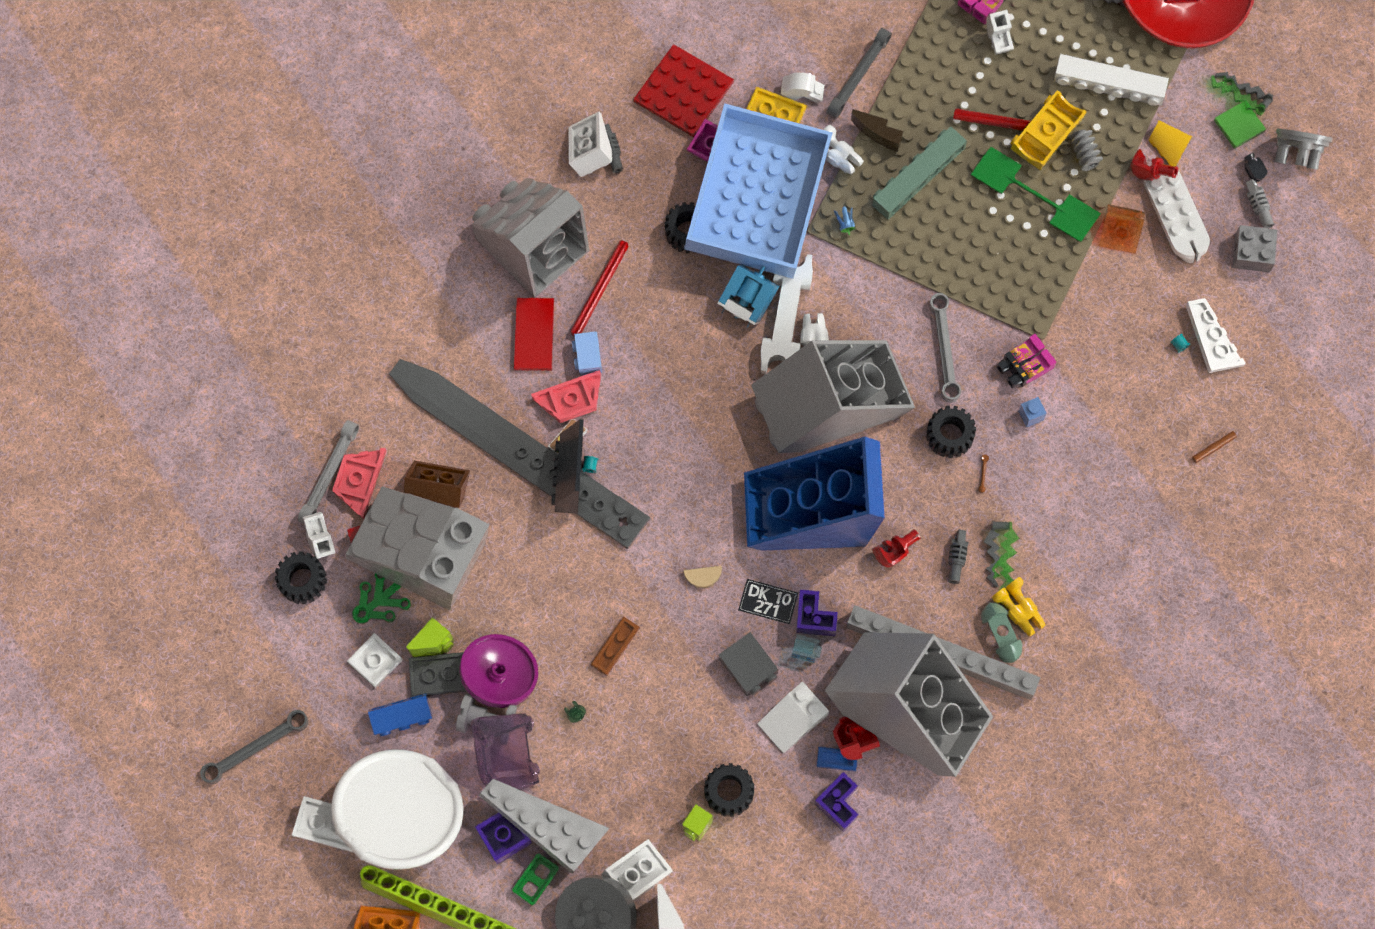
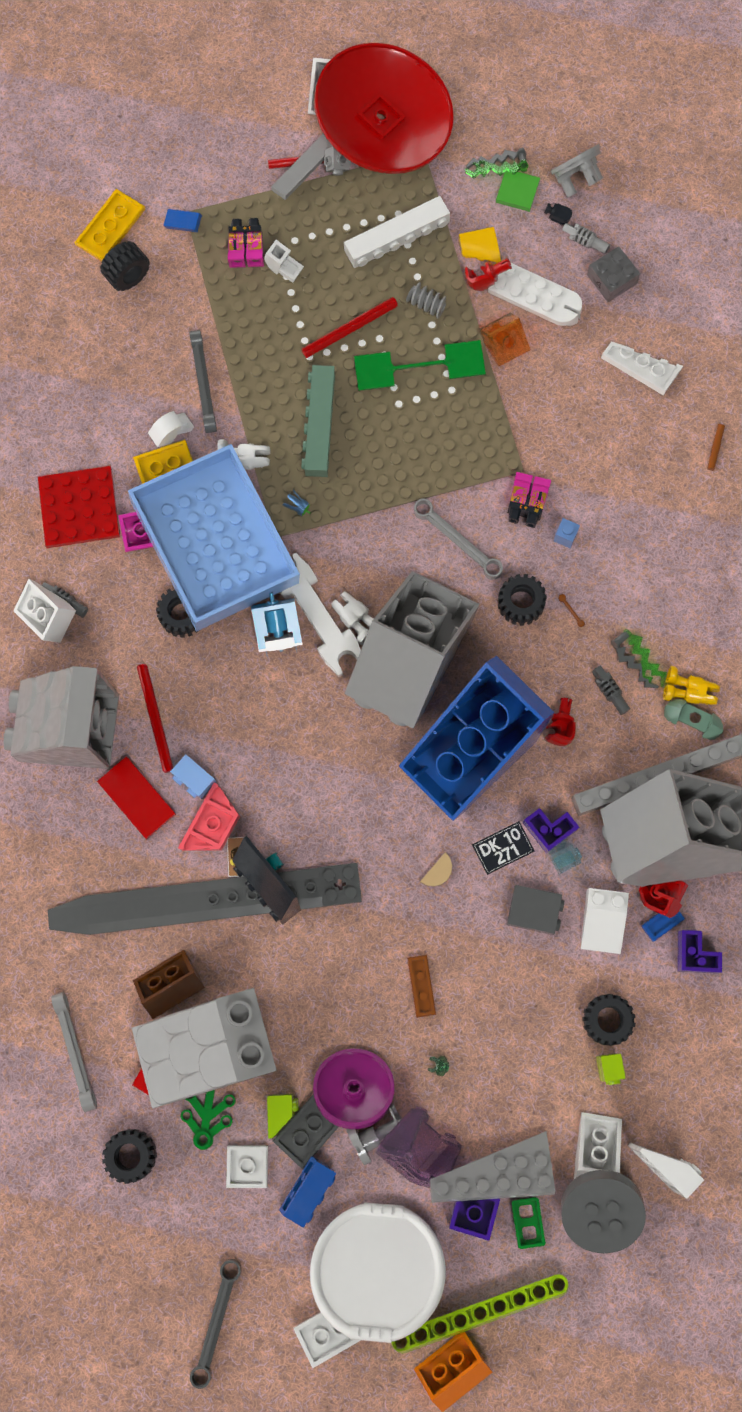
camera: 40 degrees left, 5 degrees up
white brick [302,512,335,559] -> none
coral wing [332,448,387,519] -> none
dark brown slope [851,109,903,152] -> none
yellow piece [1010,90,1087,170] -> none
teal axle [1170,334,1191,353] -> none

